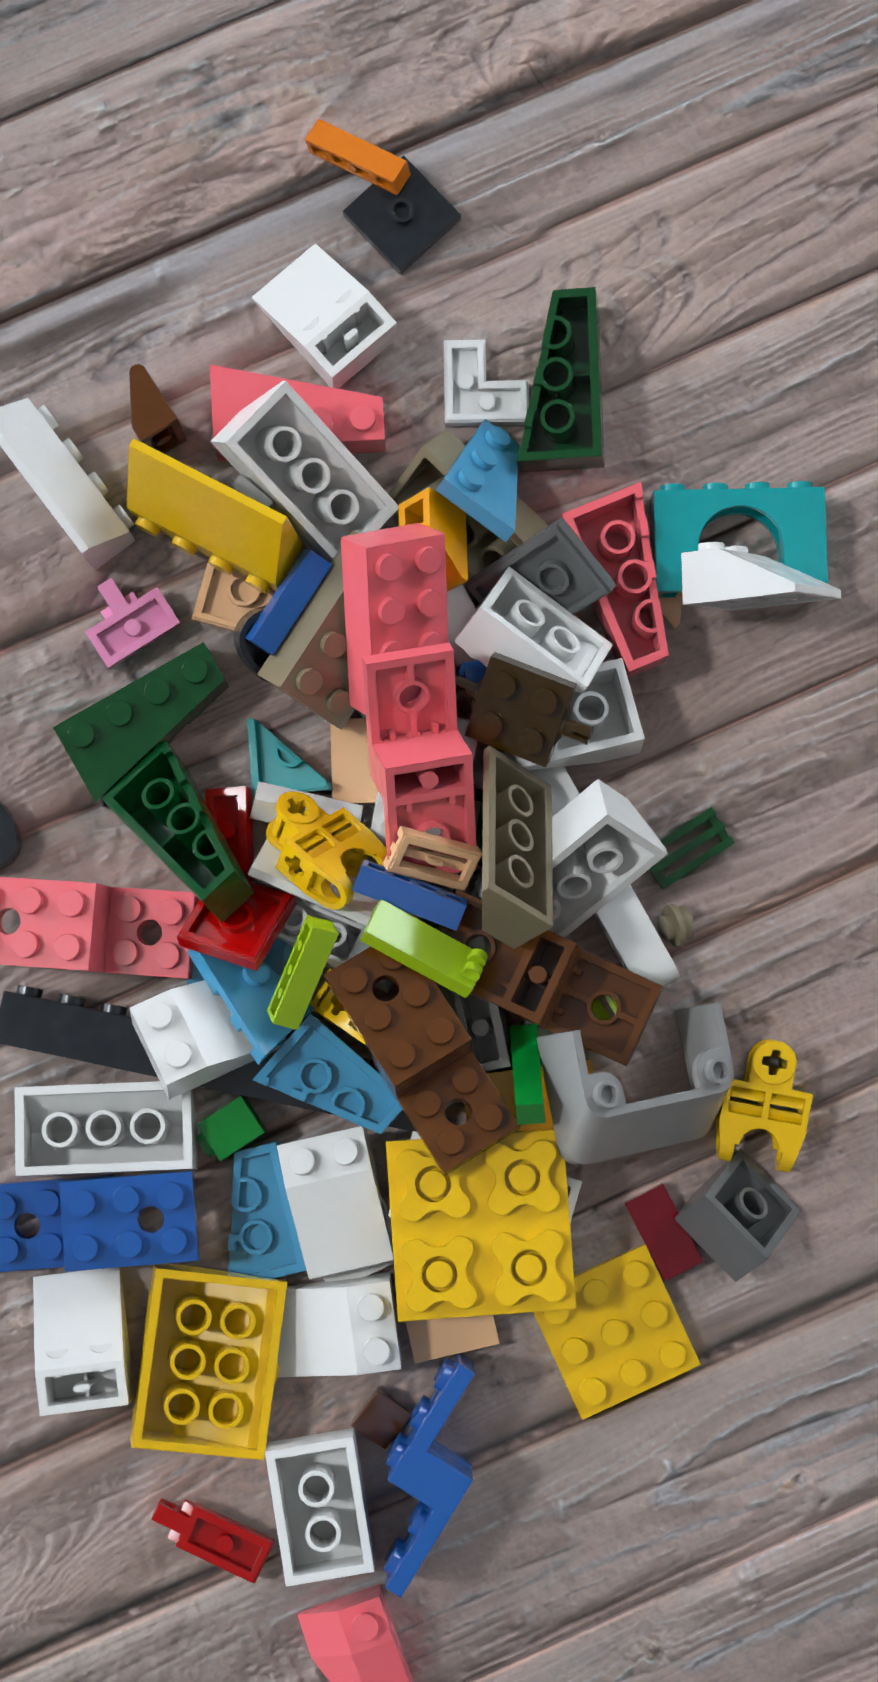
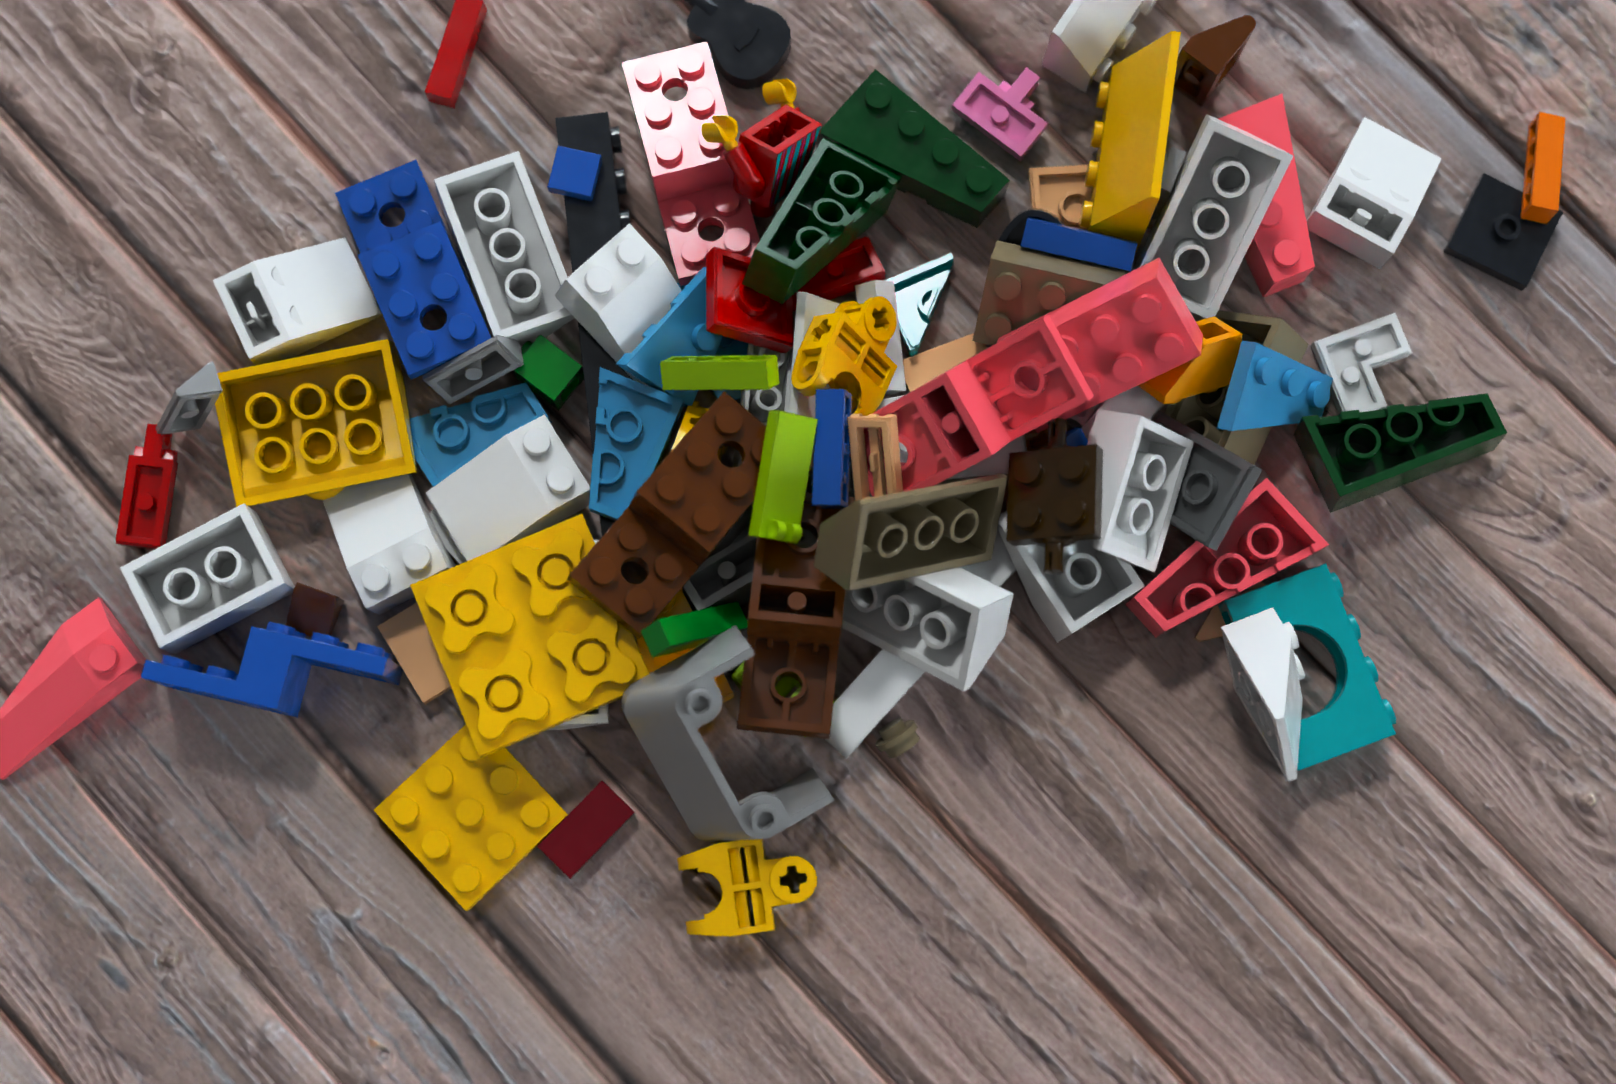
camera: 70 degrees right, 5 degrees down
dark green tile [649,807,735,890] -> none
dark grey slope [674,1148,802,1282] -> none
none -> light grey slope [156,362,222,435]
none -> light grey slope [423,335,524,404]
none -> blue tile [547,146,602,201]
none -> red torso [701,79,822,218]

